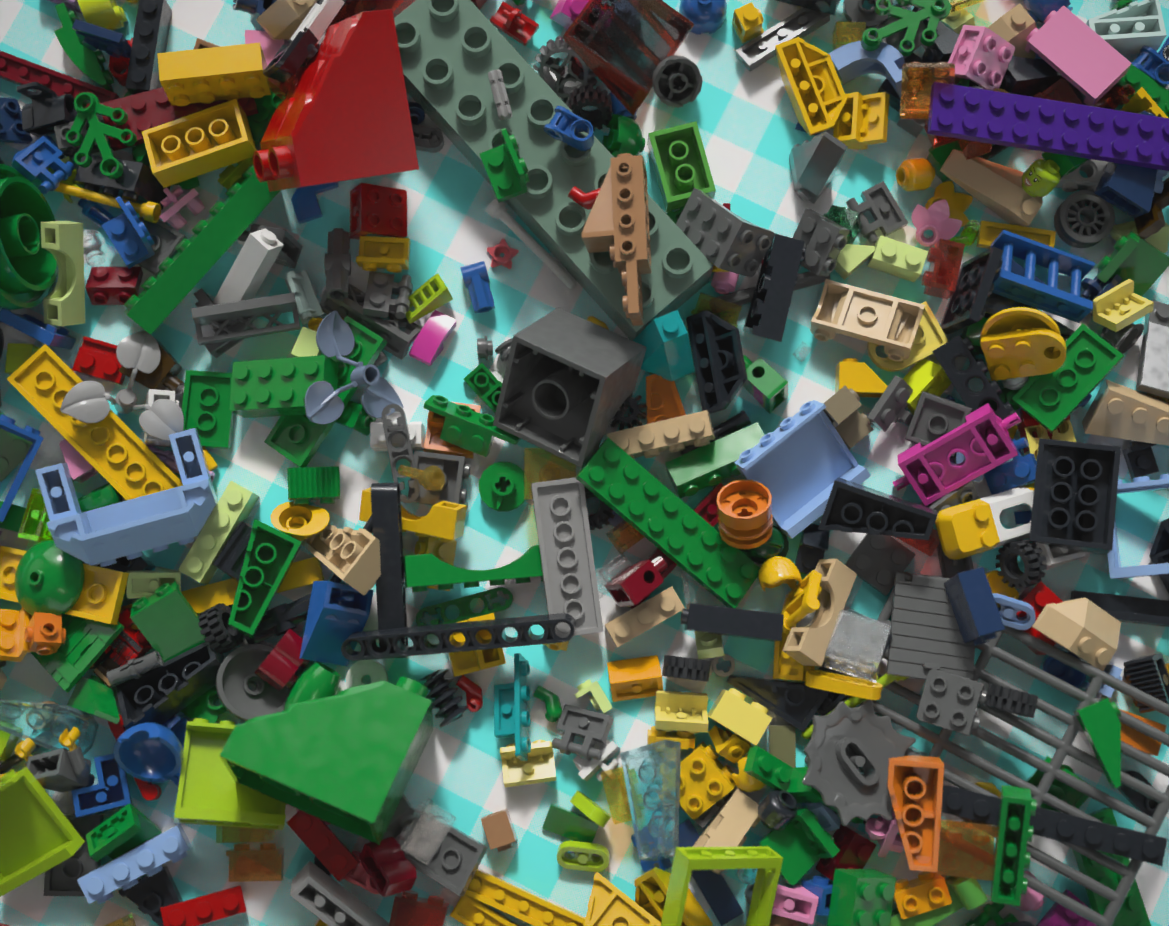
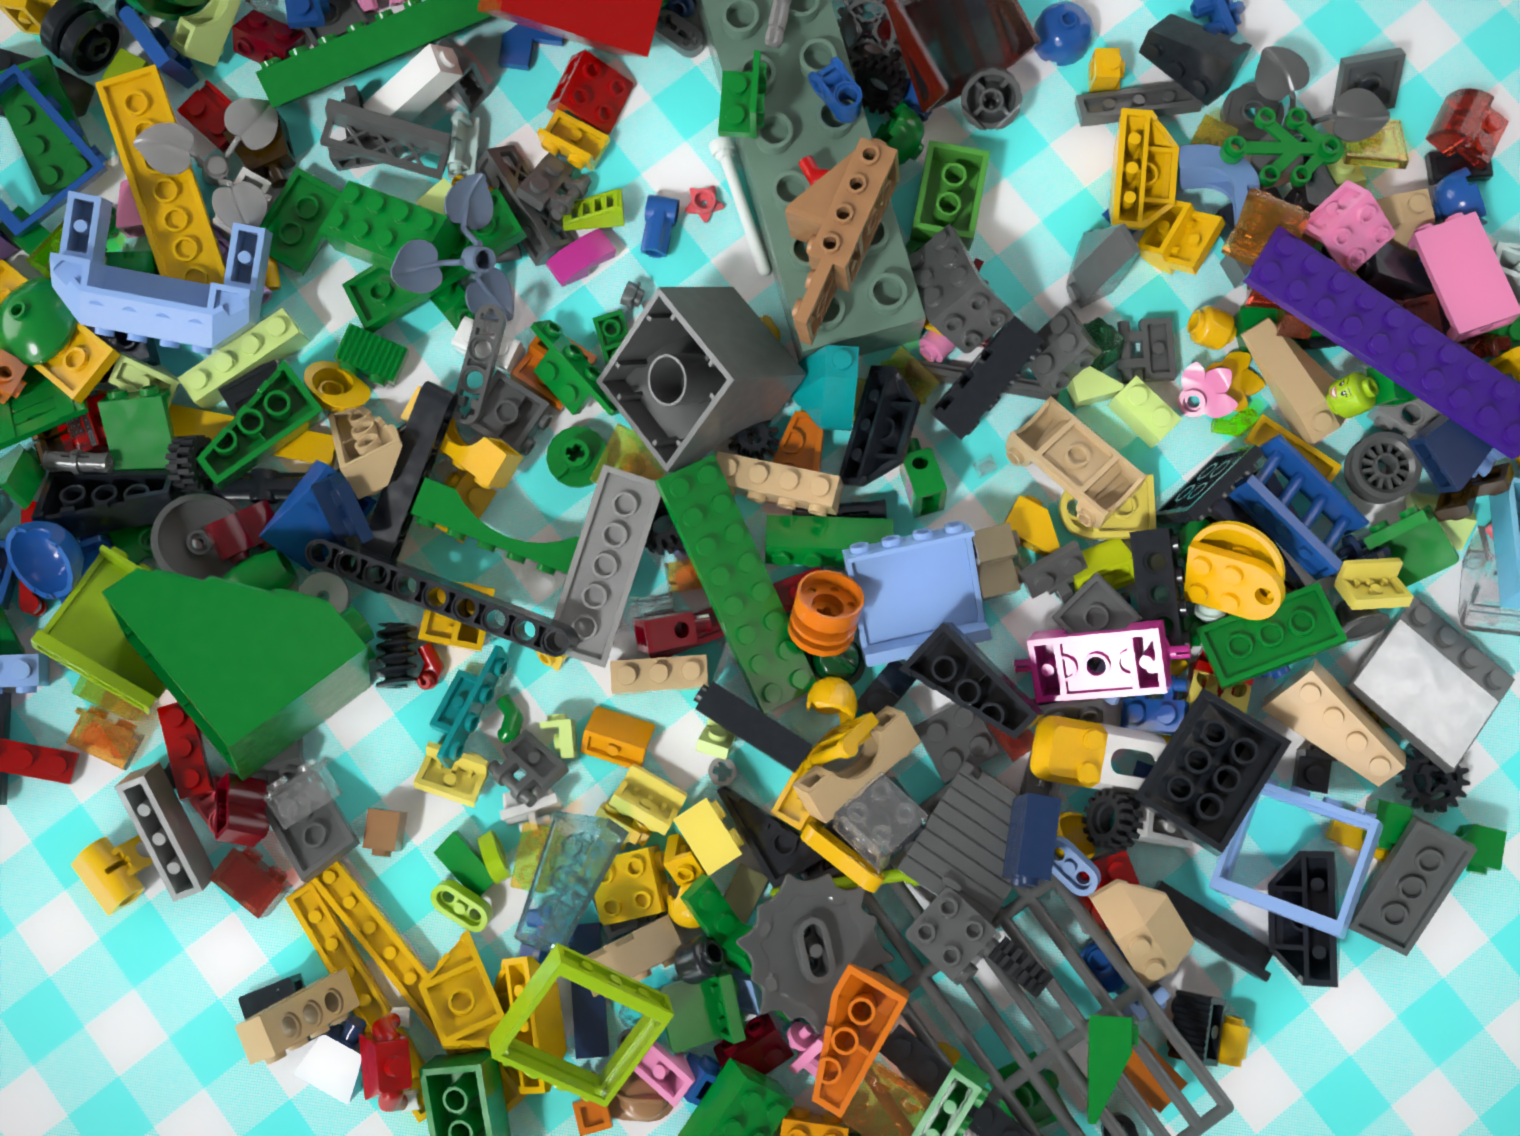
camera: 25 degrees right, 0 degrees up
dark grey piece [324,228,351,302] -> none
clear yellow plate [398,465,445,491] -> none
green beam [415,587,514,626] -> none
black tyre [662,655,711,682] -> none
clear red brick [921,238,965,299] -> none
none -> dark blue bracket [311,472,375,543]

